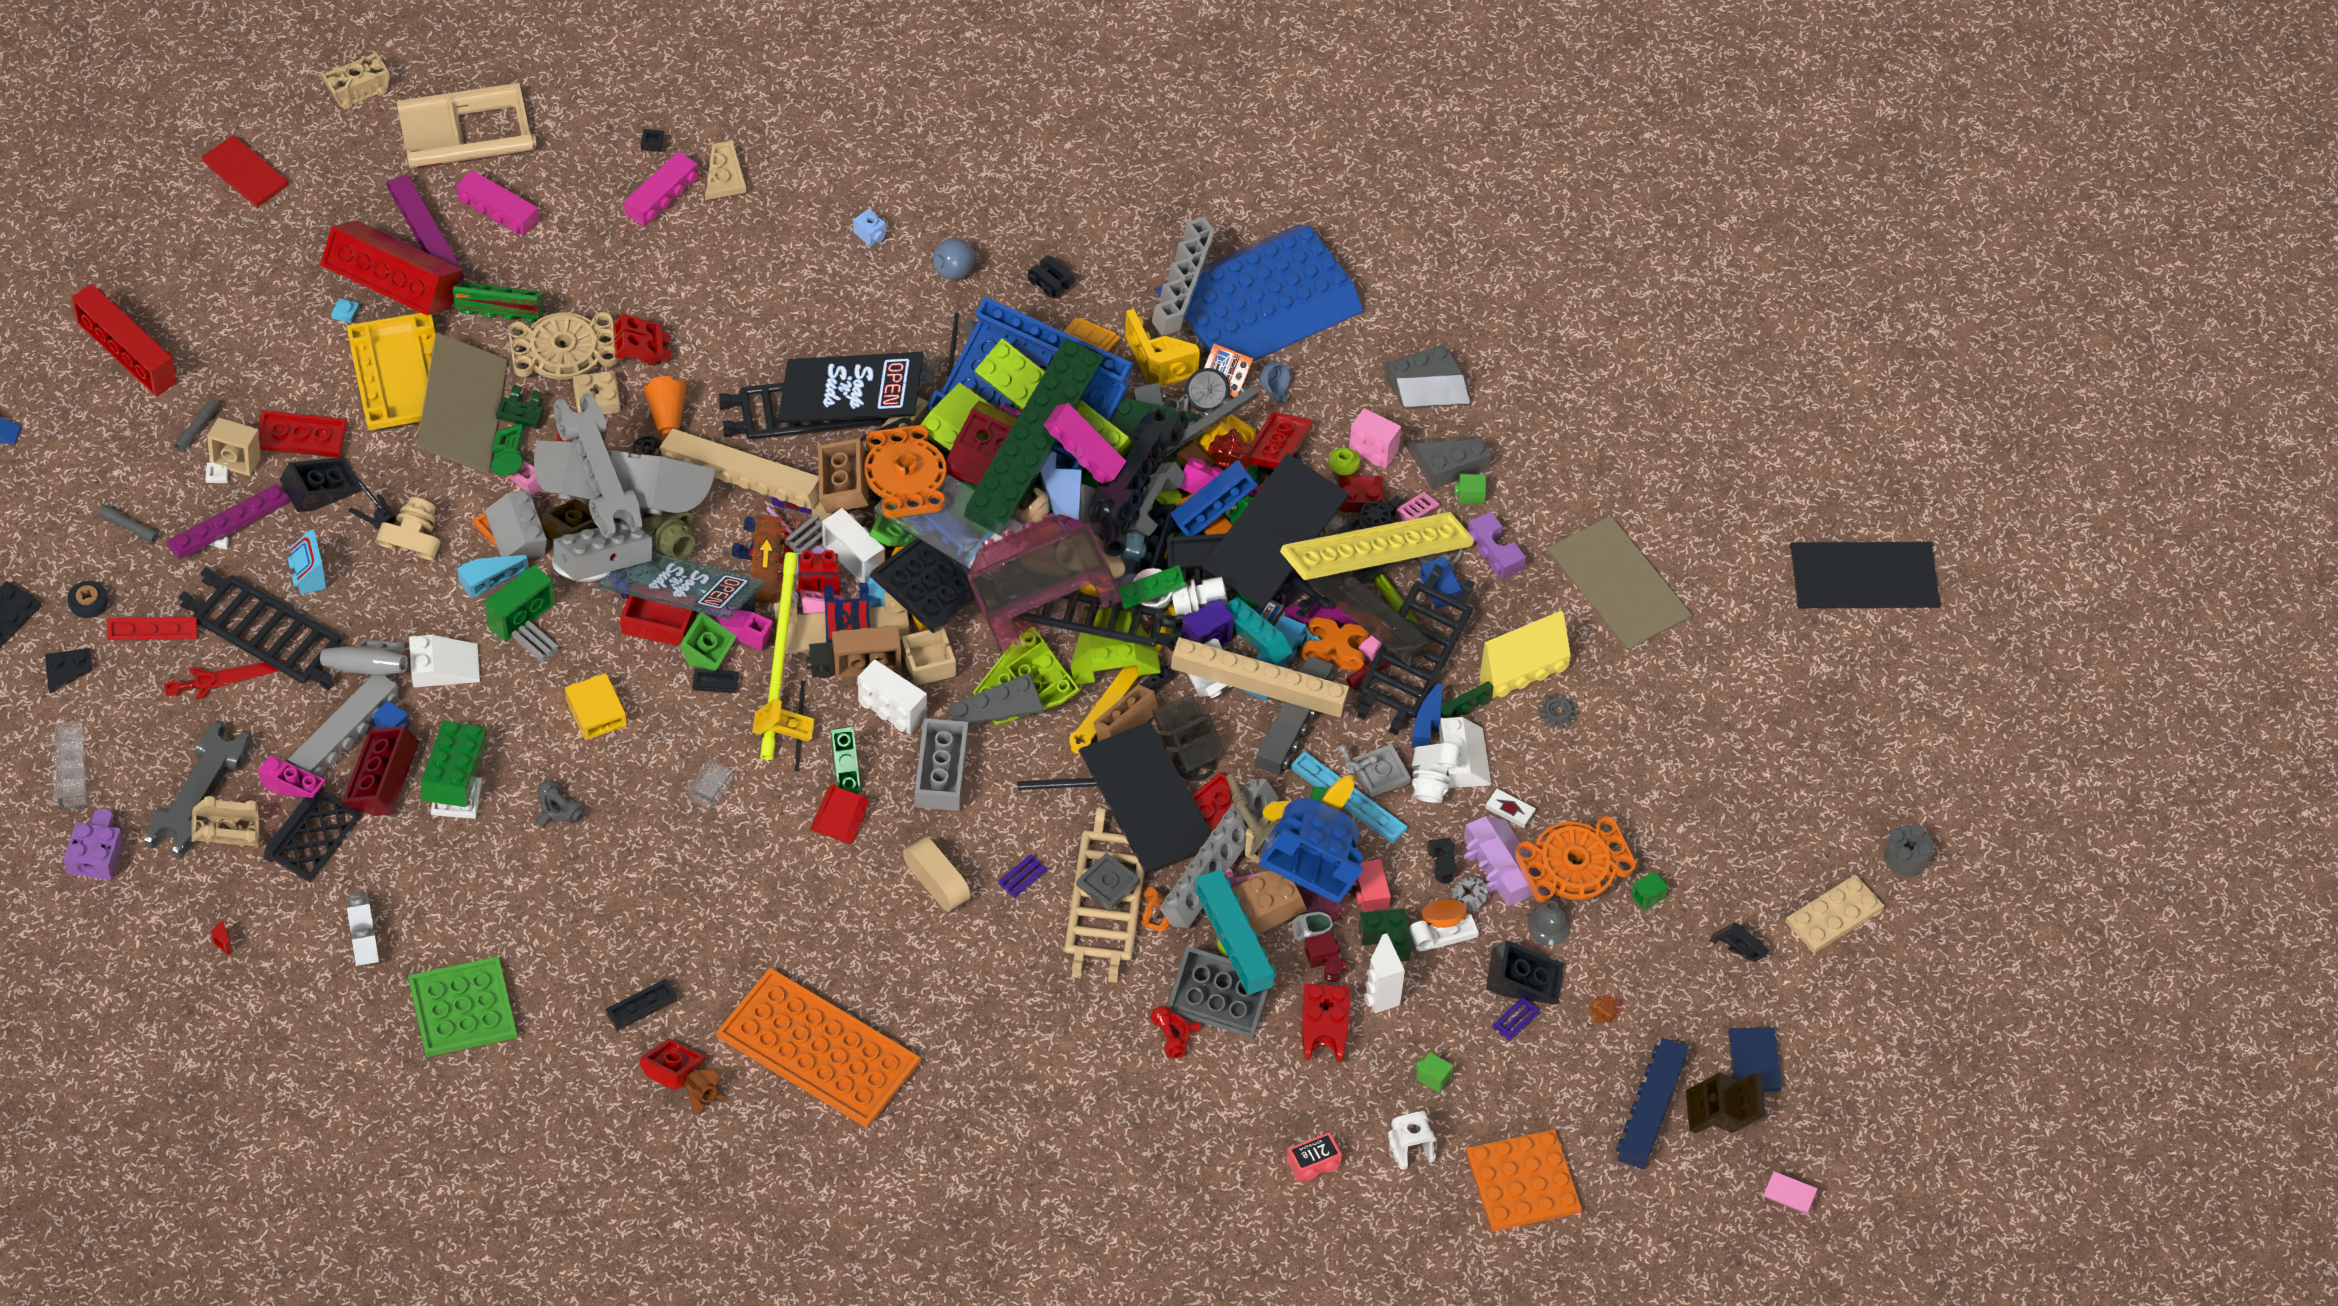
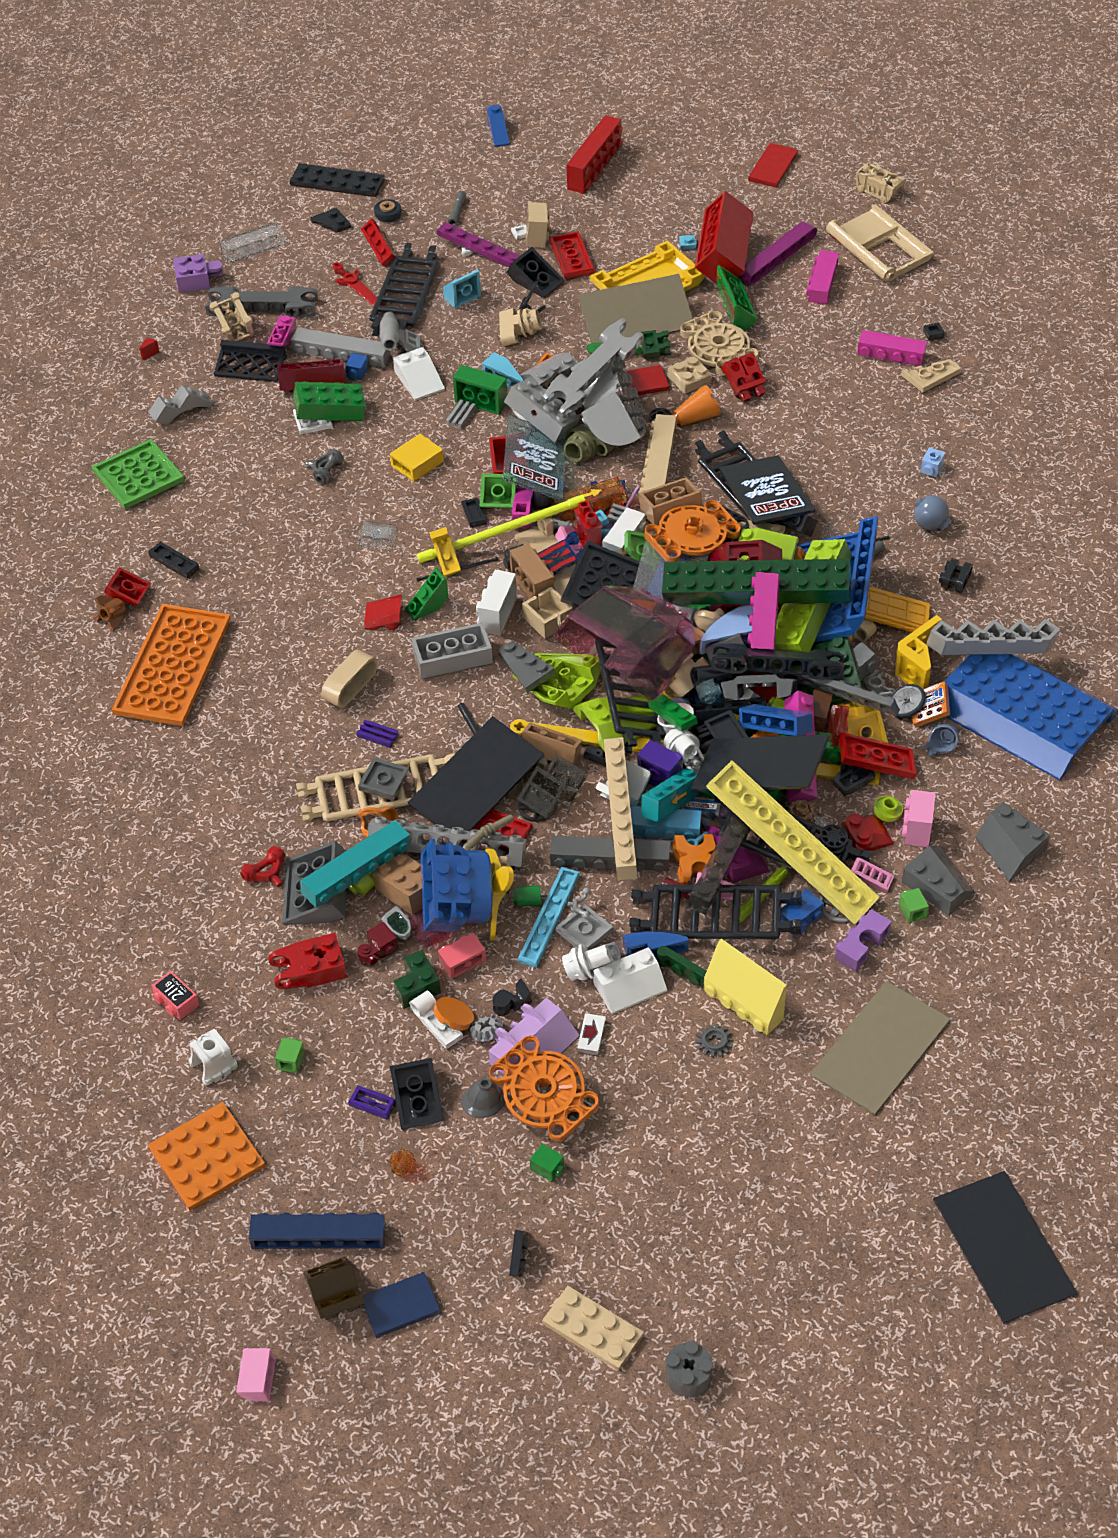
camera: 75 degrees right, 5 degrees down
dark grey piece [173,398,220,452] -> none
white slope [1364,933,1405,1013] -> none

